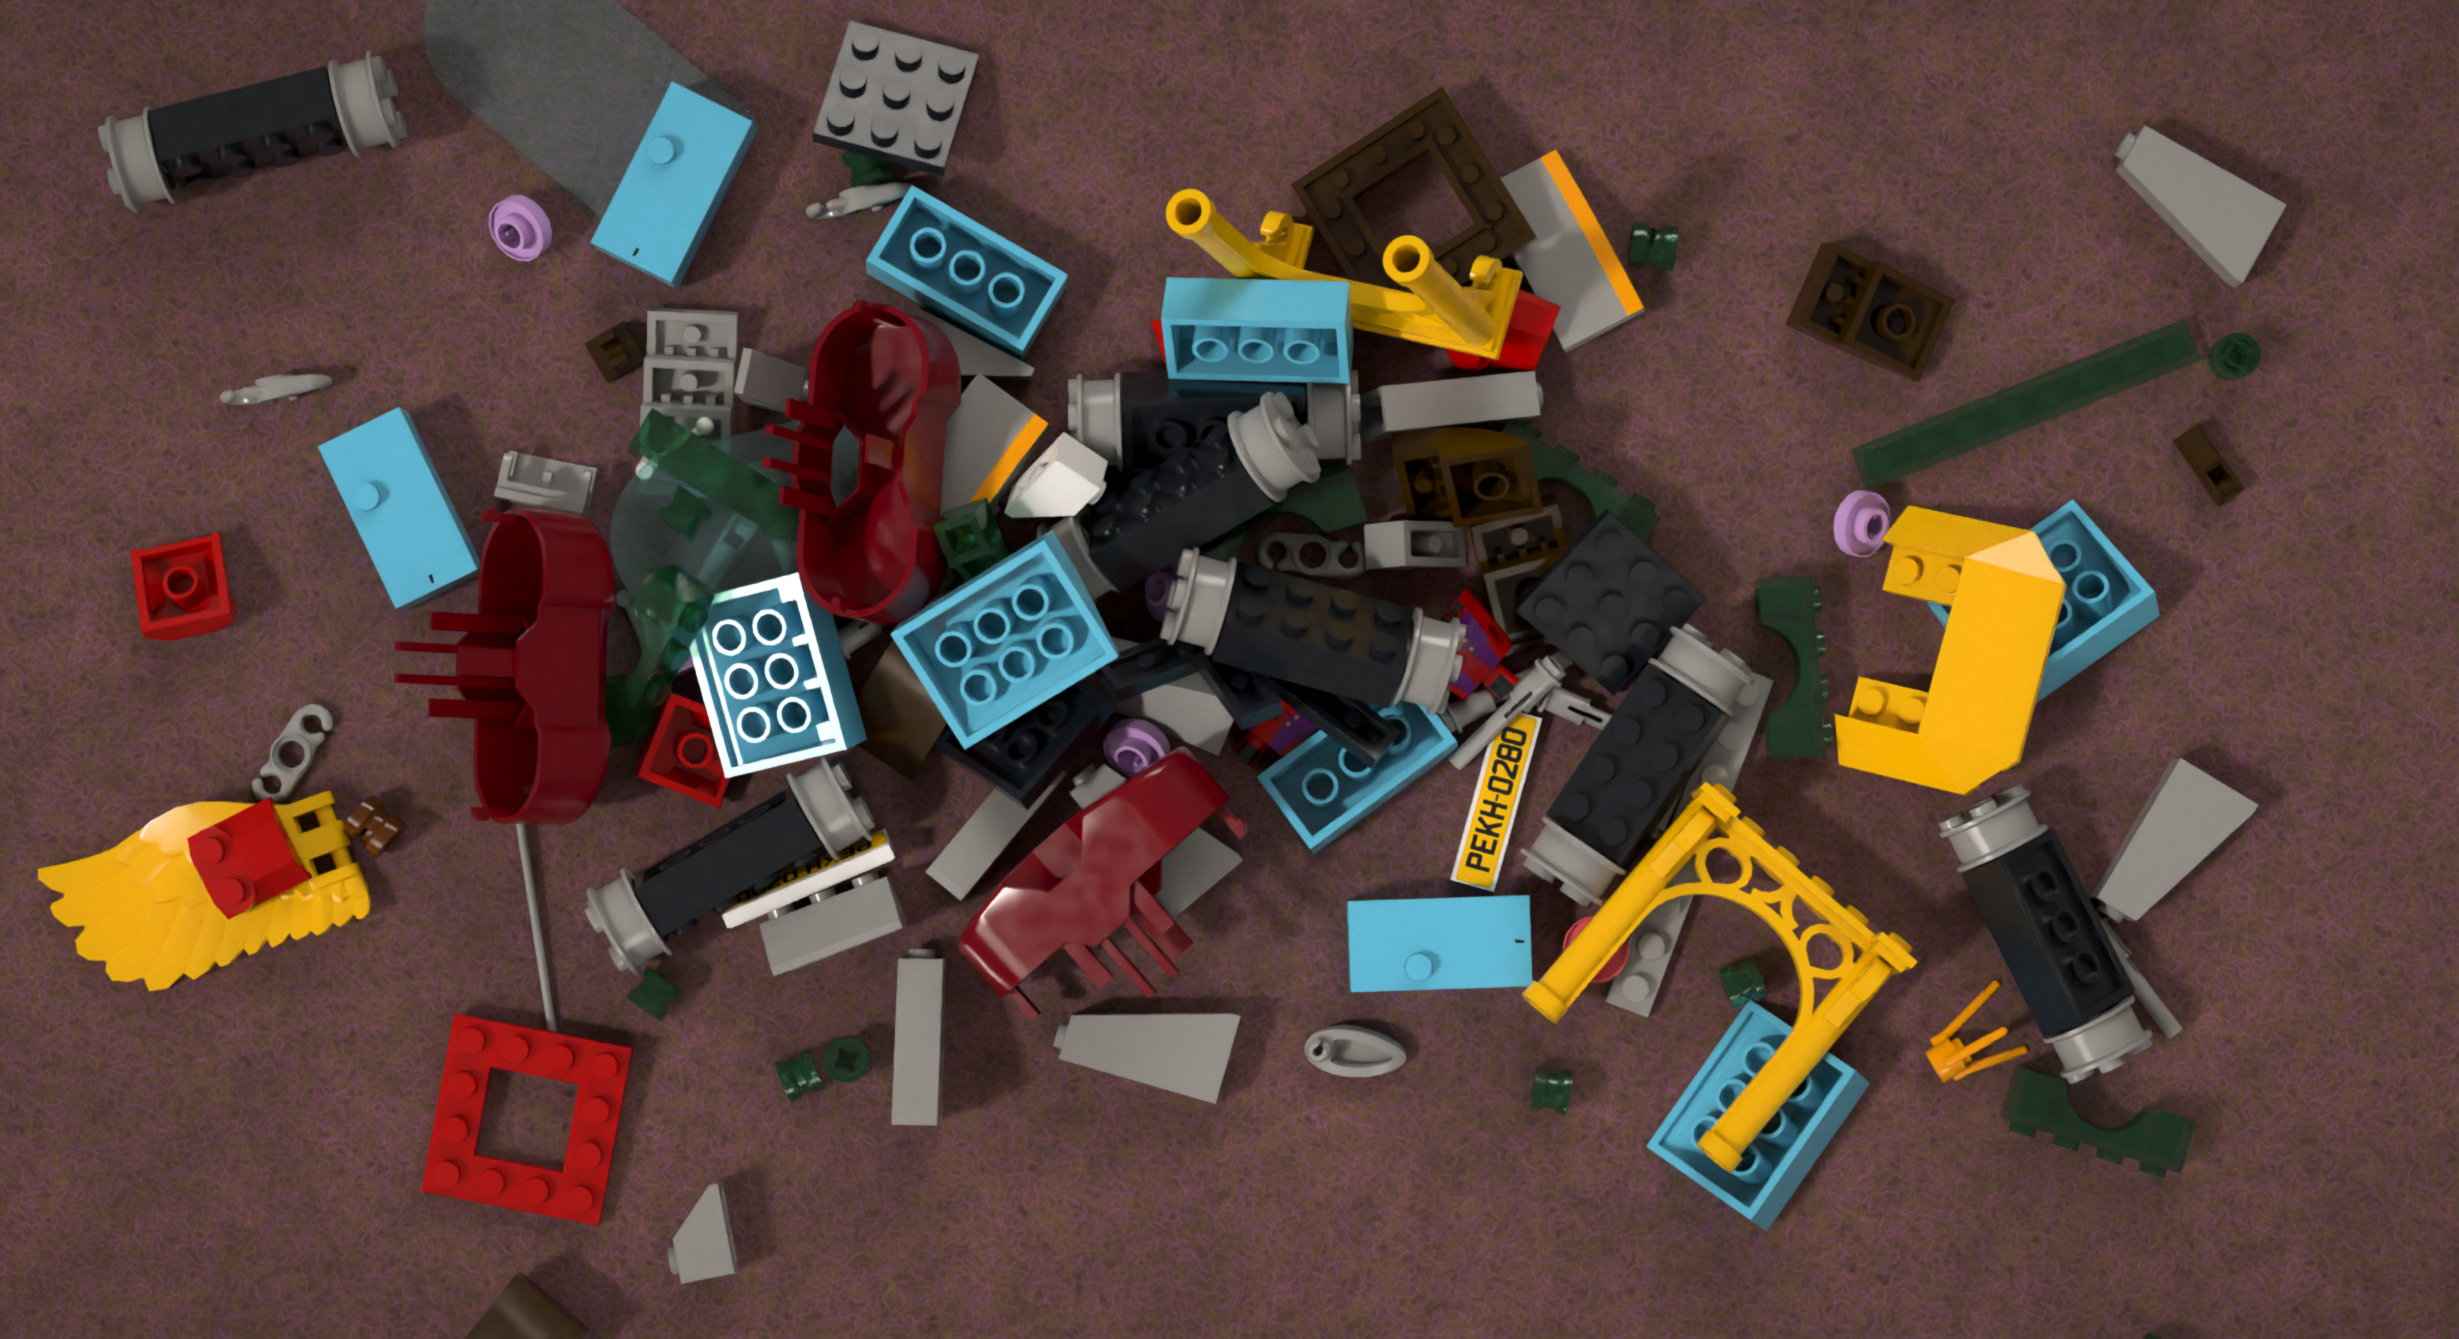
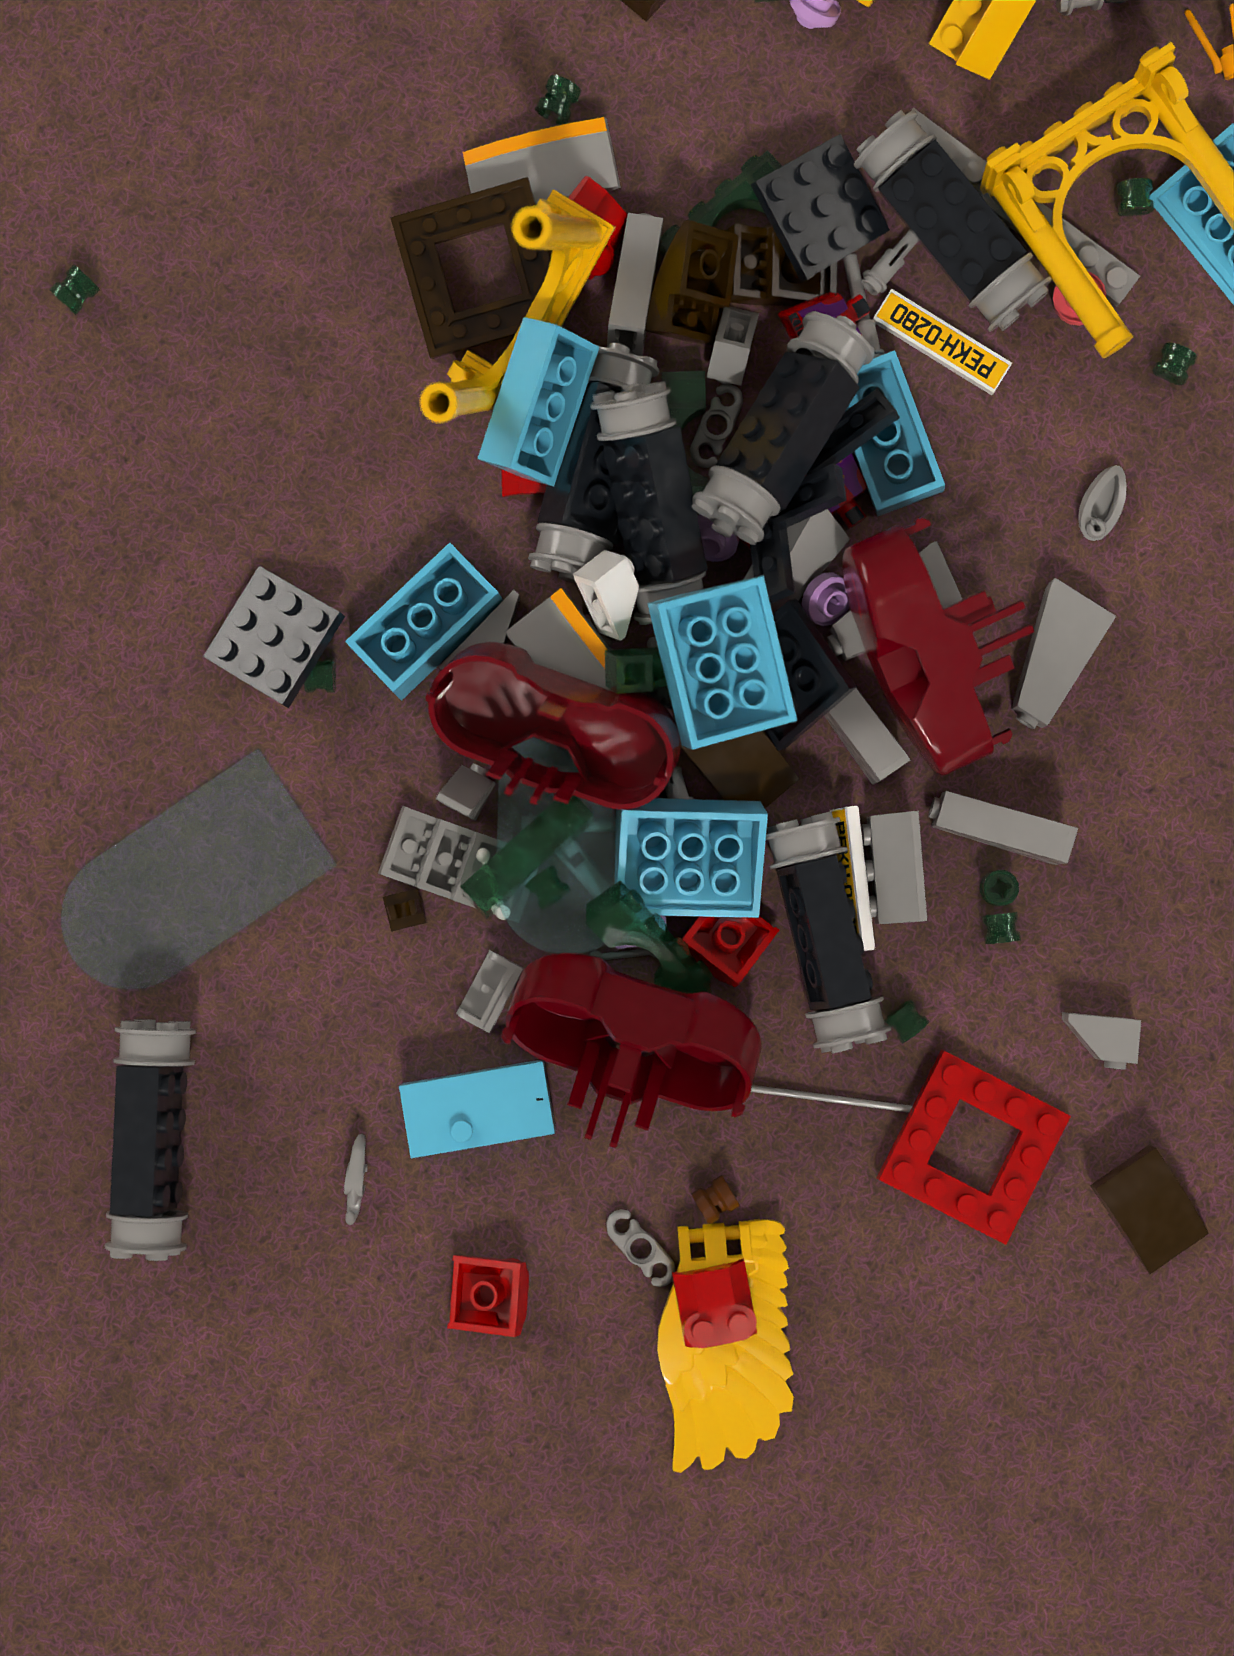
camera: 70 degrees left, 0 degrees up
lavender plate [489,195,552,261] -> none
medium azure brick [590,82,758,289] -> none
light grey piece [806,182,915,219] -> none
medium azure brick [1346,895,1533,992] -> none
light grey pin [1449,655,1566,770] -> none
clear green arch [1754,575,1832,760] -> none

